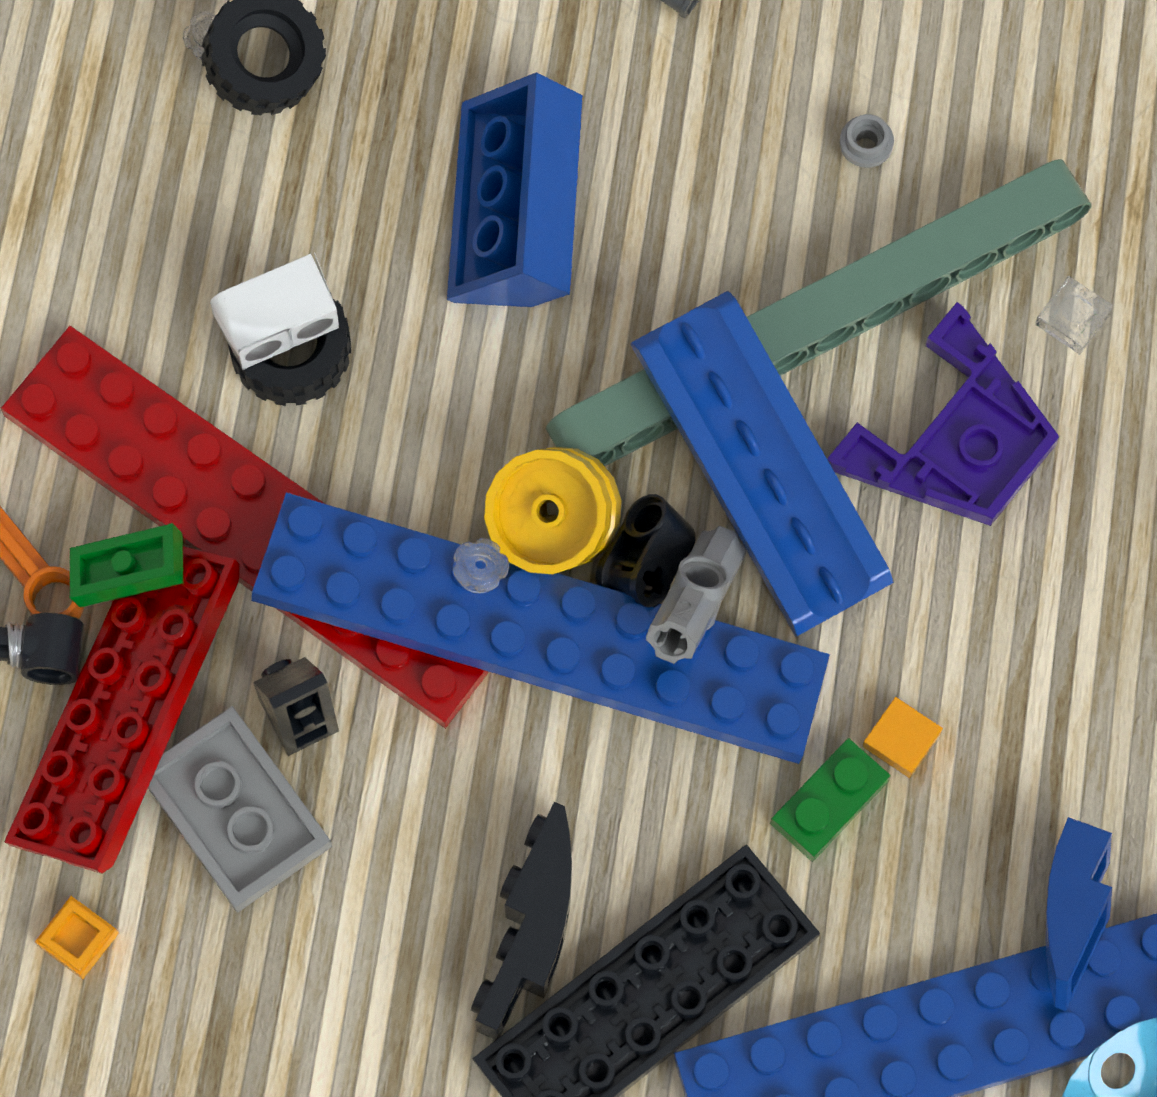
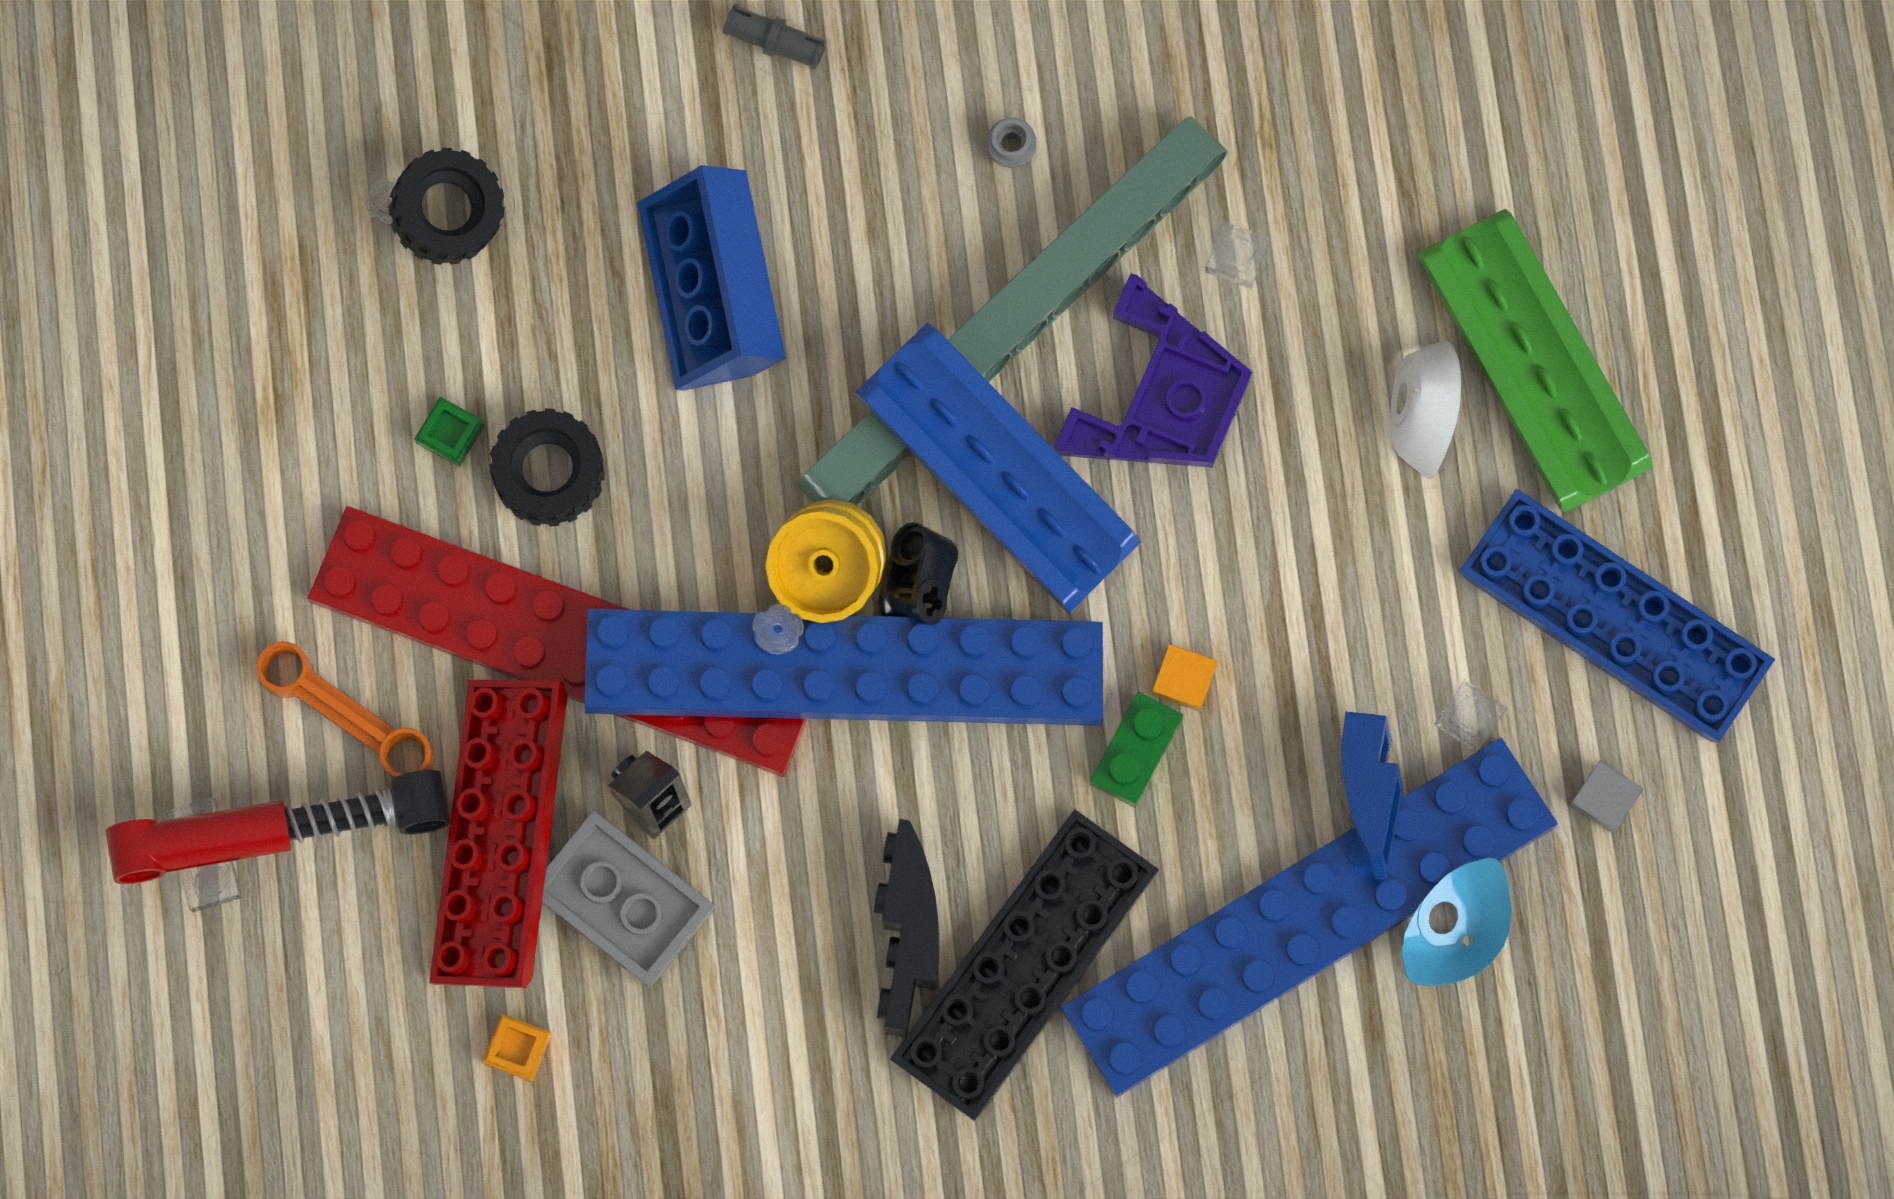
camera: 10 degrees left, 5 degrees up
green plate [70,523,184,607] -> none
white piece [210,253,339,370] -> none
light grey piece [646,526,746,664] -> none
none -> green tile [414,397,485,467]

